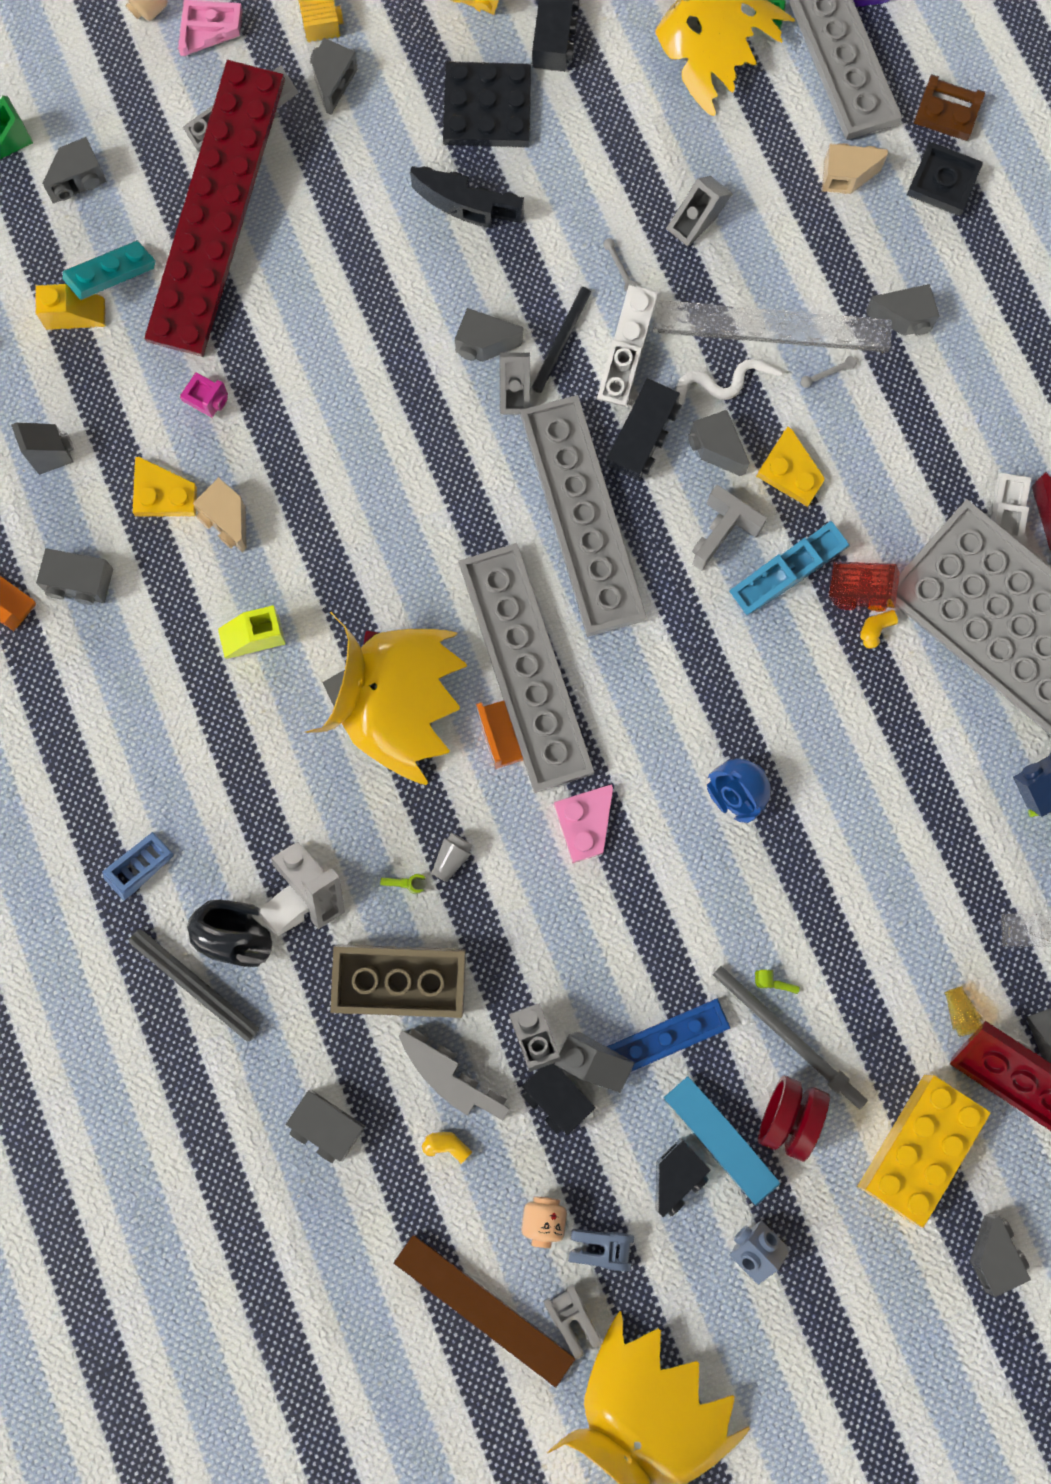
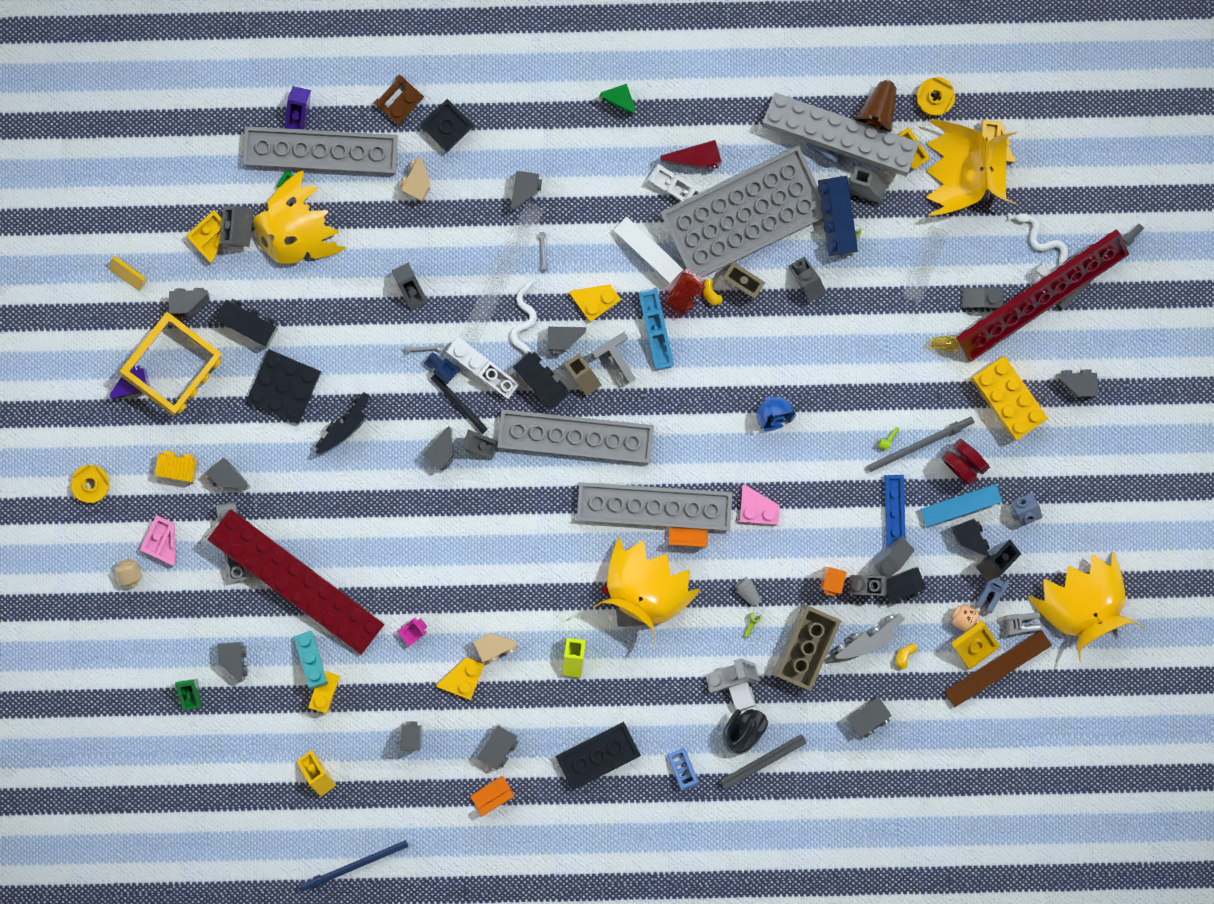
camera: 65 degrees left, 10 degrees up
none -> dark blue plate [424,352,460,384]
none -> black plate [555,721,641,791]
none -> dark tan slope [564,353,602,396]
none -> white slope [613,216,684,284]
none -> dark tan brick [722,262,766,299]
none -> dark grey slope [788,256,827,302]
none -> orange brick [820,566,847,597]
none -> yellow plate [951,620,1000,670]
none -> black brick [976,539,1021,582]

